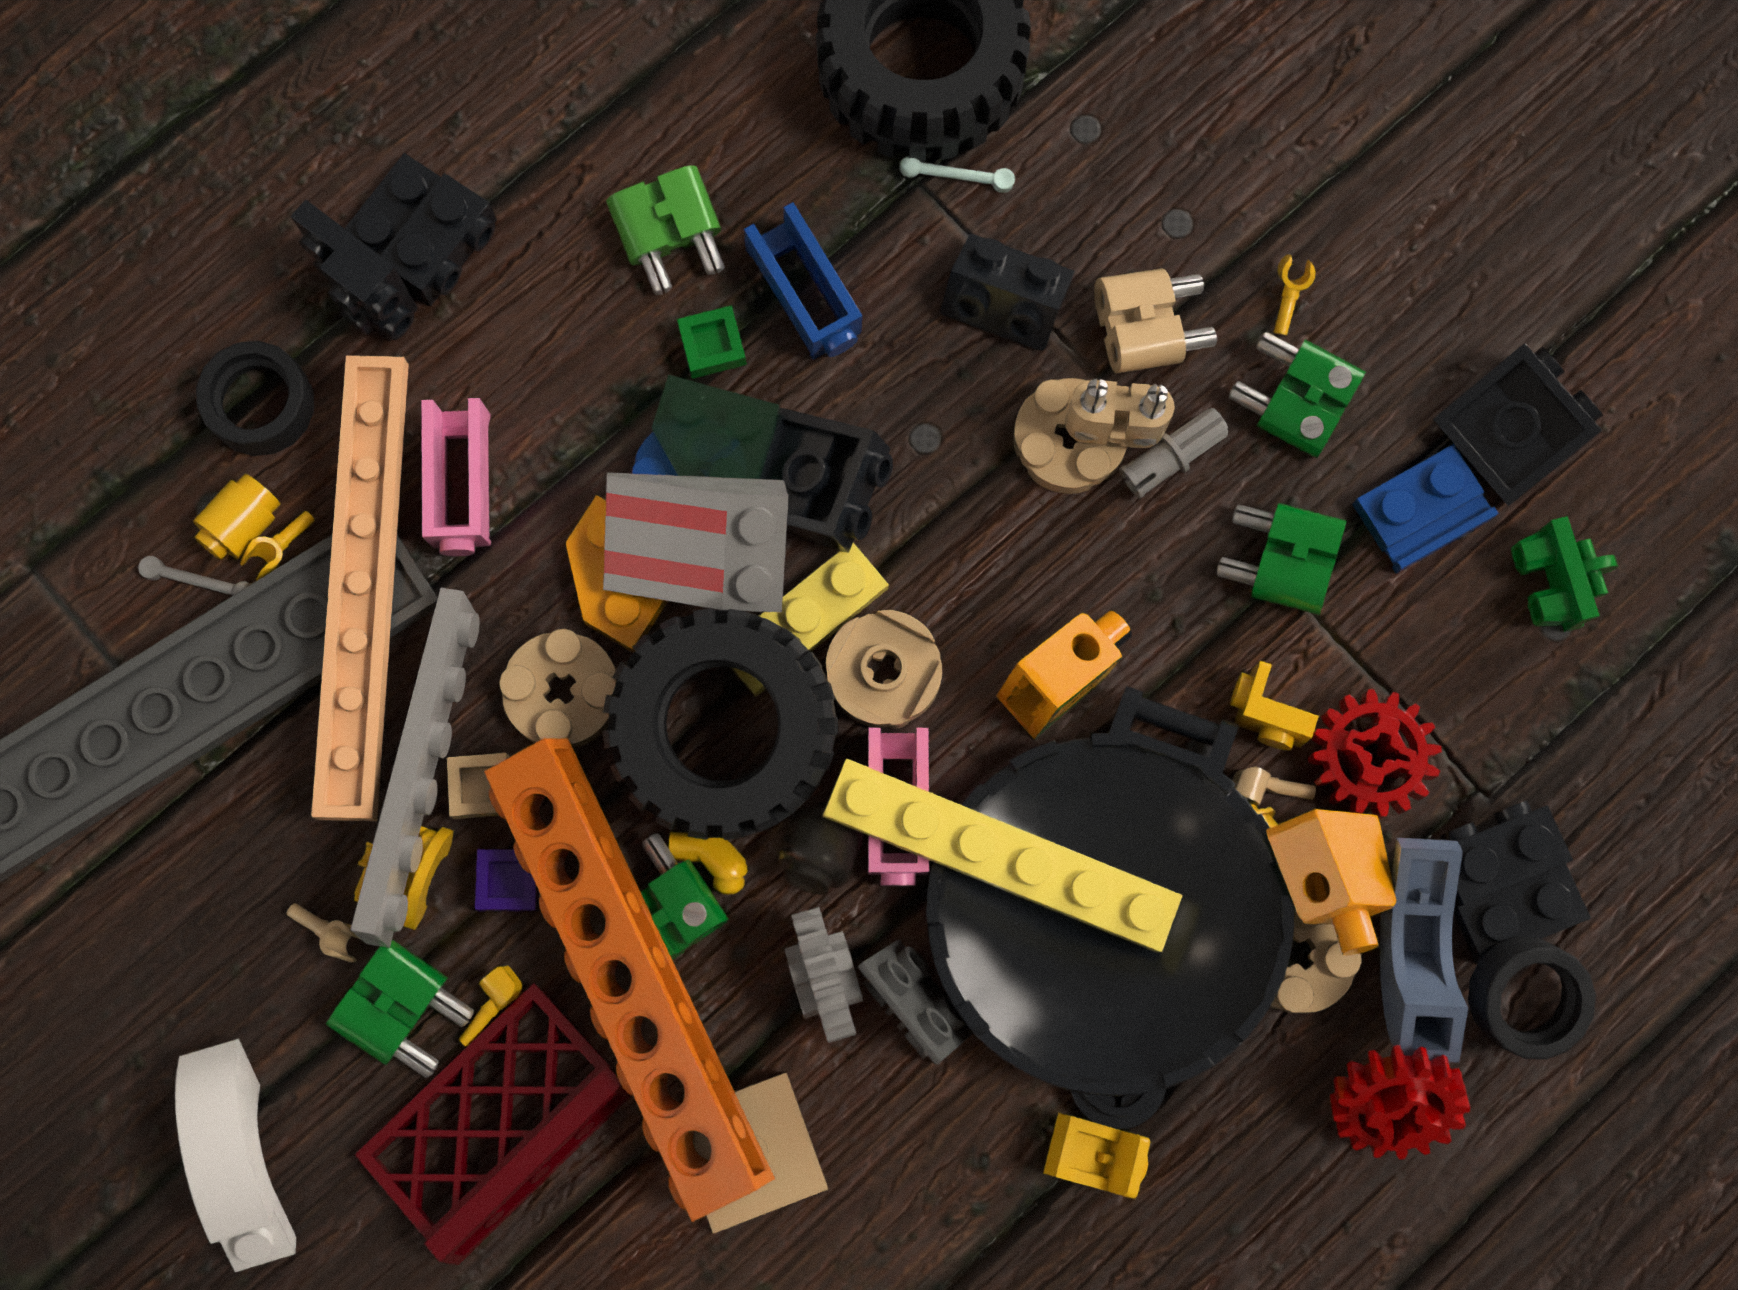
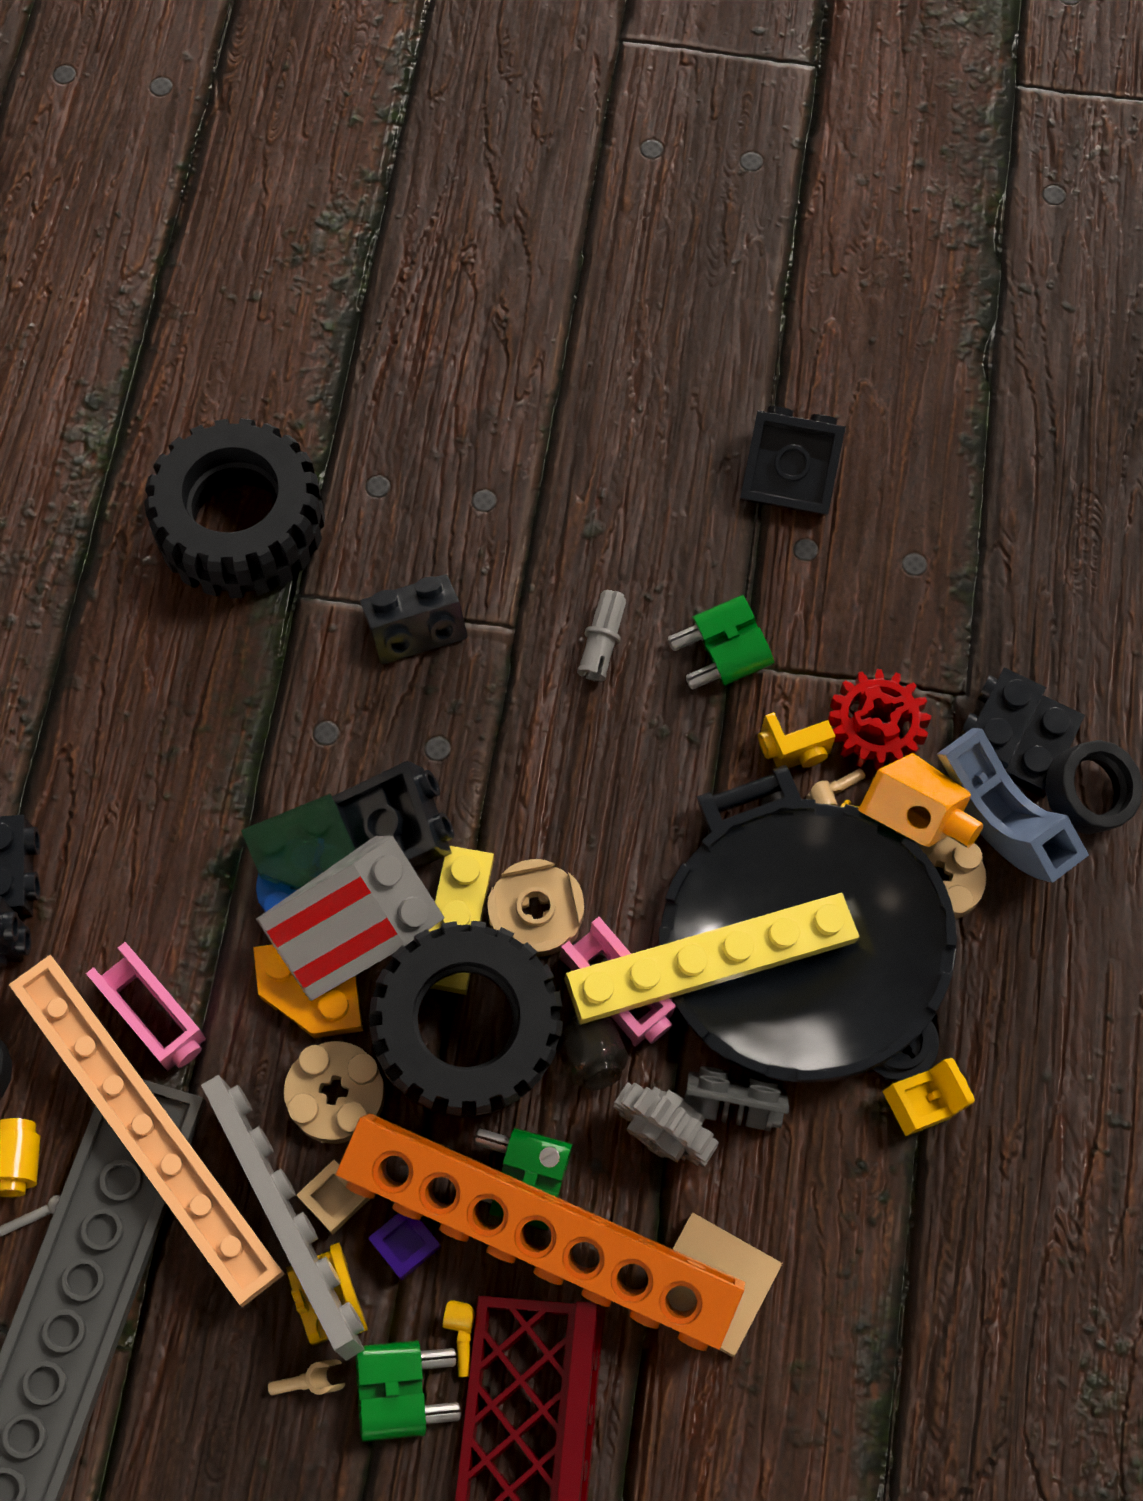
camera: 40 degrees left, 10 degrees down
yellow hand [240,511,315,581] -> none
bright green piece [606,165,724,295] -> none
yellow arm [669,832,748,895] -> none
green plate [677,305,747,379] -> none
blue window [744,202,863,360] -> none
light aqua hinge [900,156,1015,193] -> none
light orange torso [996,611,1132,739] -> none
tan plate [1013,378,1127,494] -> none
tan piece [1065,379,1175,448] -> none
tan piece [1094,268,1217,374] -> none
green piece [1229,332,1366,459] -> none
yellow hand [1273,254,1316,336] -> none
red gear [1330,1045,1470,1160] -> none
blue plate [1352,444,1499,574] -> none
green hips [1511,516,1618,632] -> none

